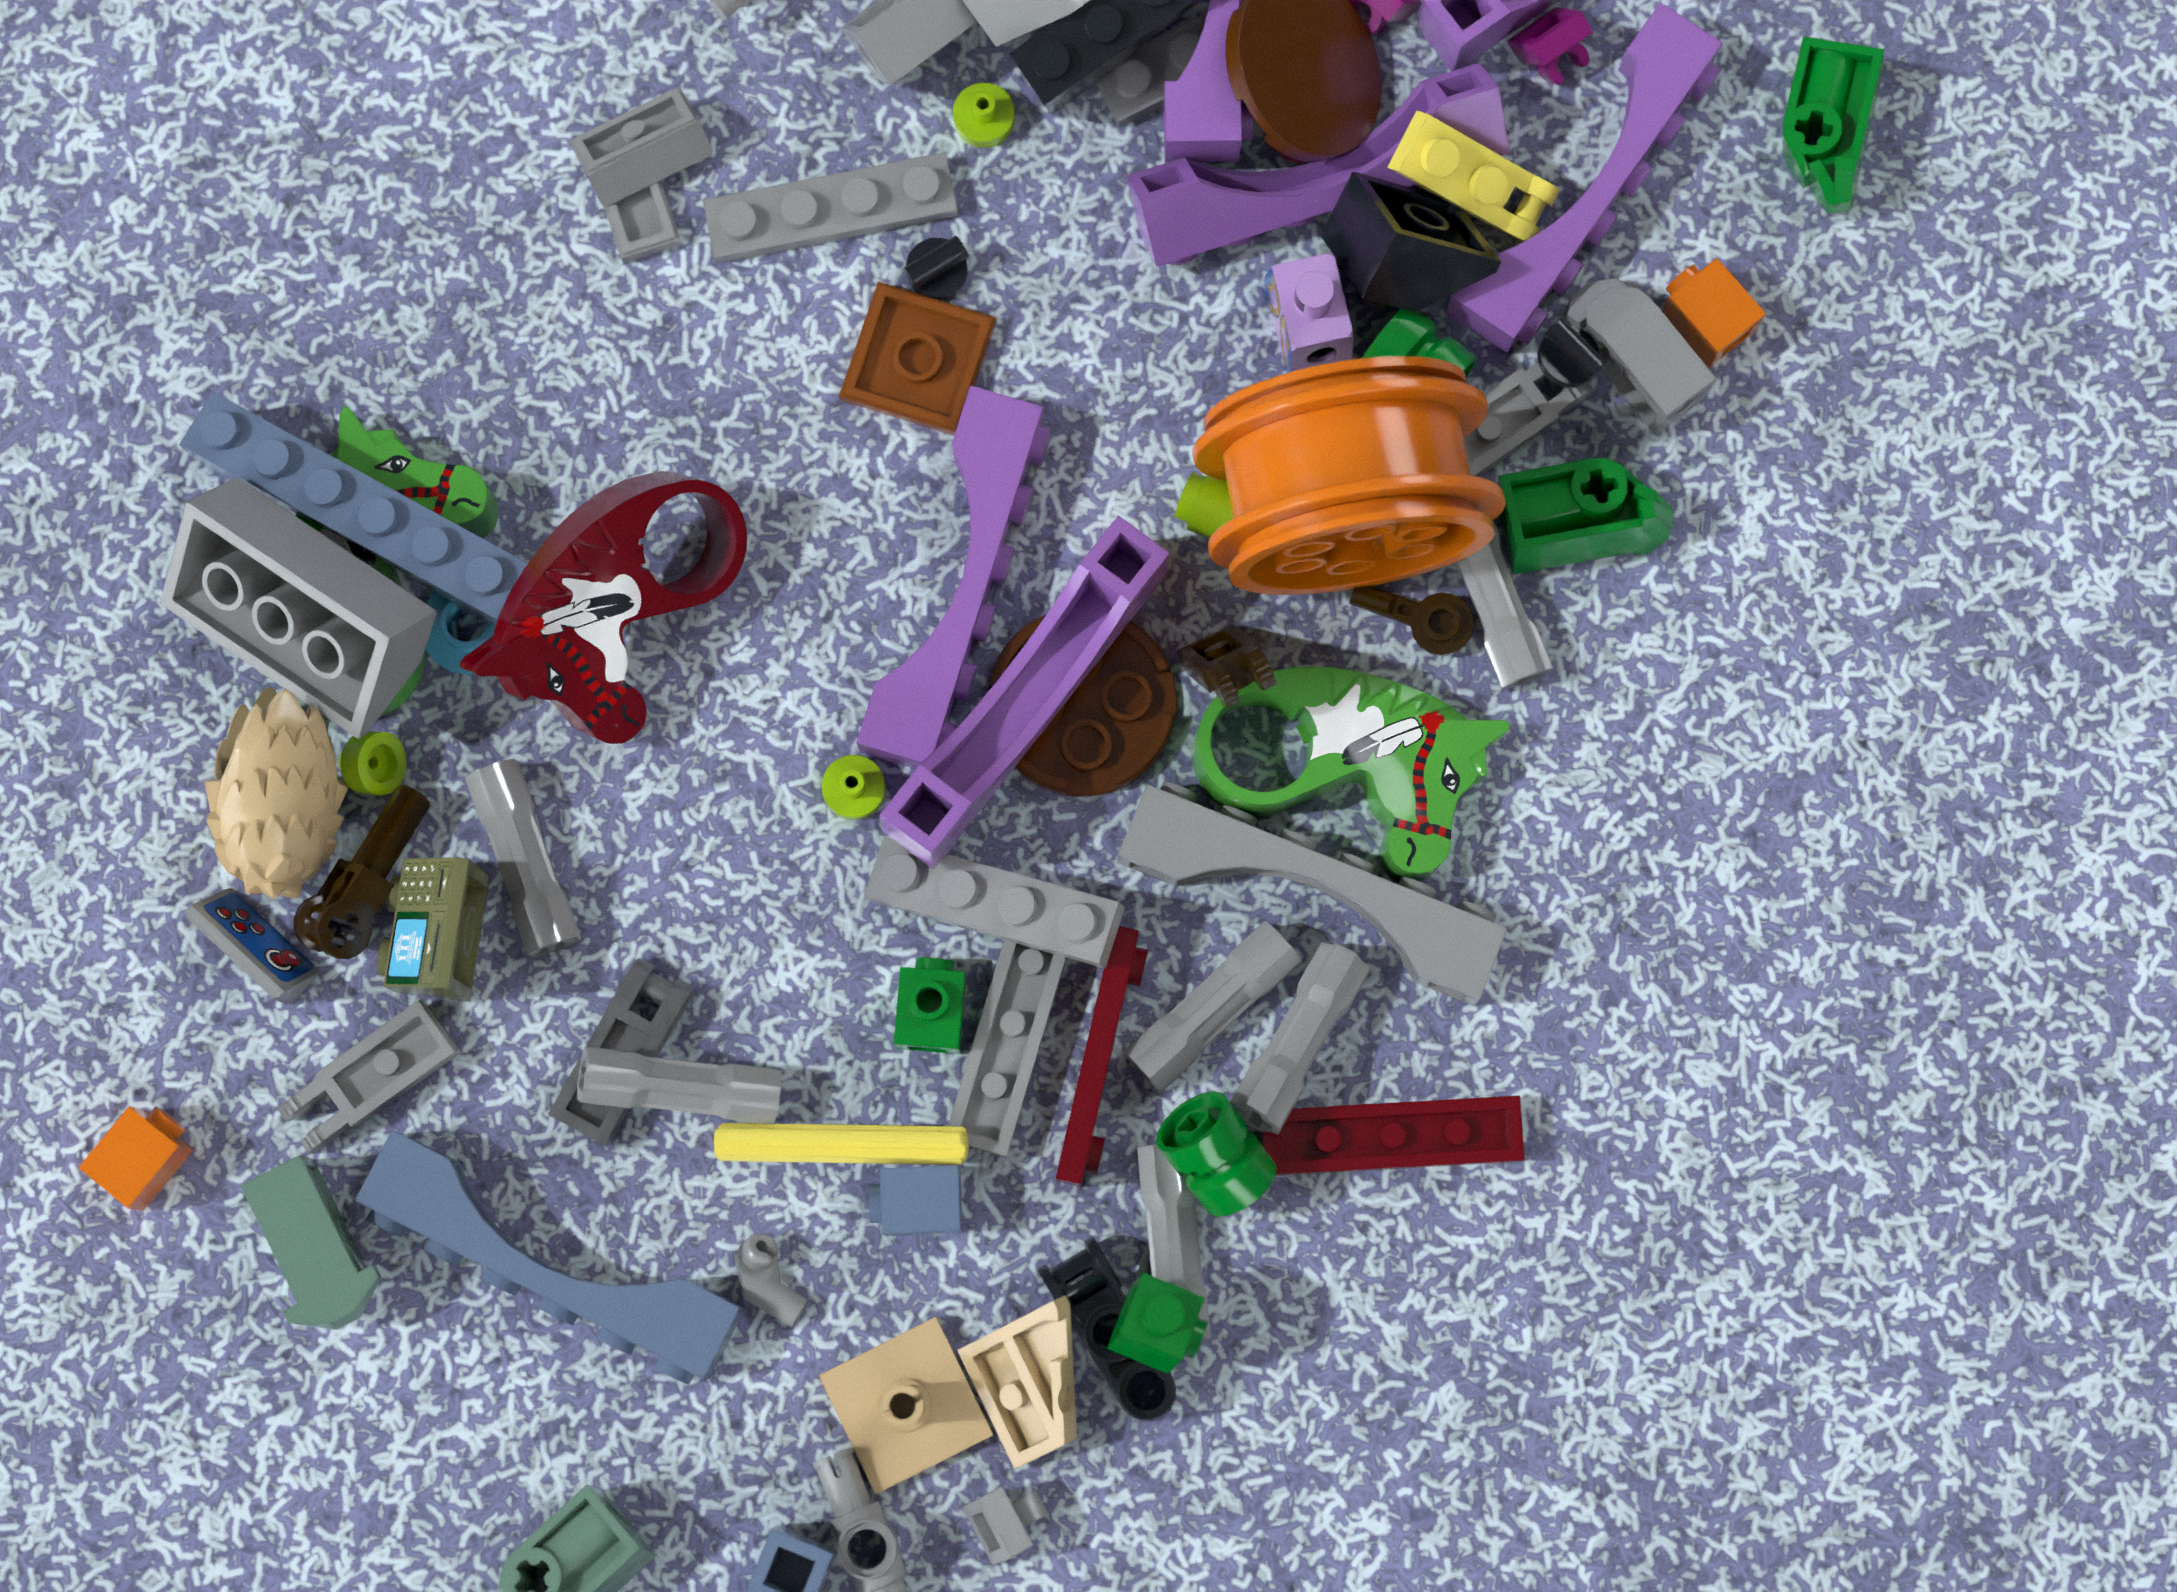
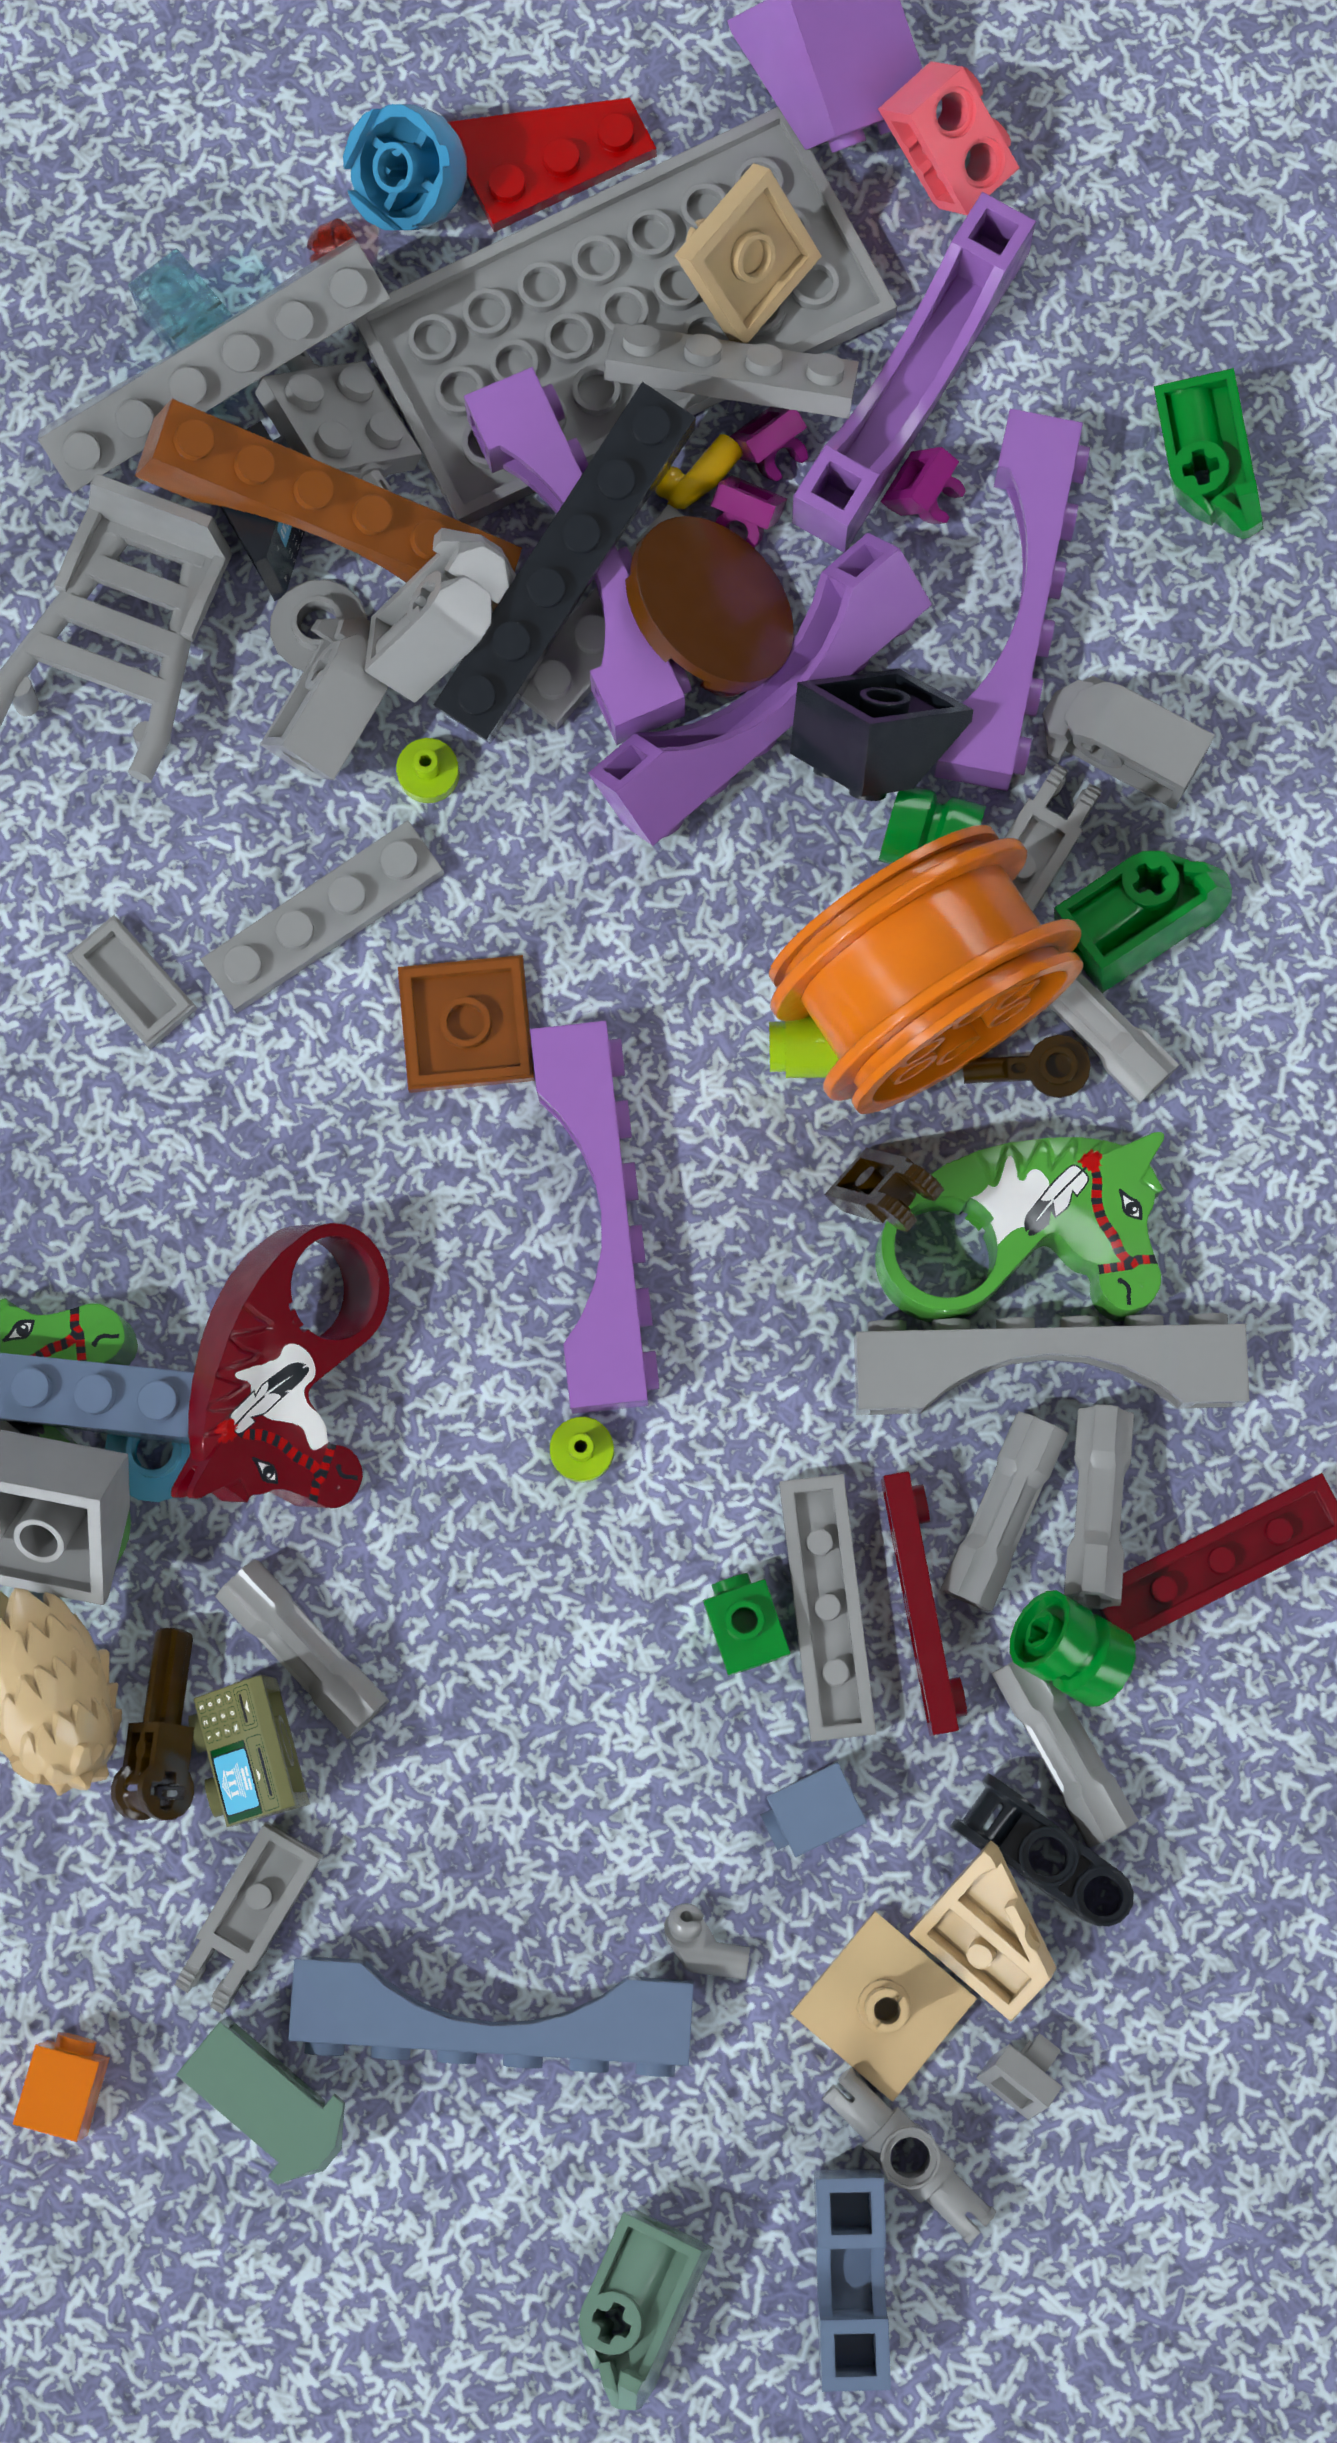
camera: 20 degrees left, 0 degrees up
slope [185,888,320,1004] -> none
lime tile [338,731,407,796] -> none
flat silver plate [548,958,695,1147] -> none
light grey slope [569,87,712,207] -> none
light grey axle [577,1046,782,1125] -> none
light yellow axle [714,1123,969,1165] -> none
light grey plate [864,837,1125,968] -> none
medium lavender arch [880,515,1170,870] -> none
black plate [903,236,969,300] -> none
reddish brown tile [988,614,1177,797] -> none
green brick [1107,1272,1208,1374] -> none
lavender torso [1264,253,1354,373] -> none
light yellow plate [1387,110,1561,242] -> none
black plate [1537,317,1607,388] -> none
orange brick [1662,258,1766,368] -> none

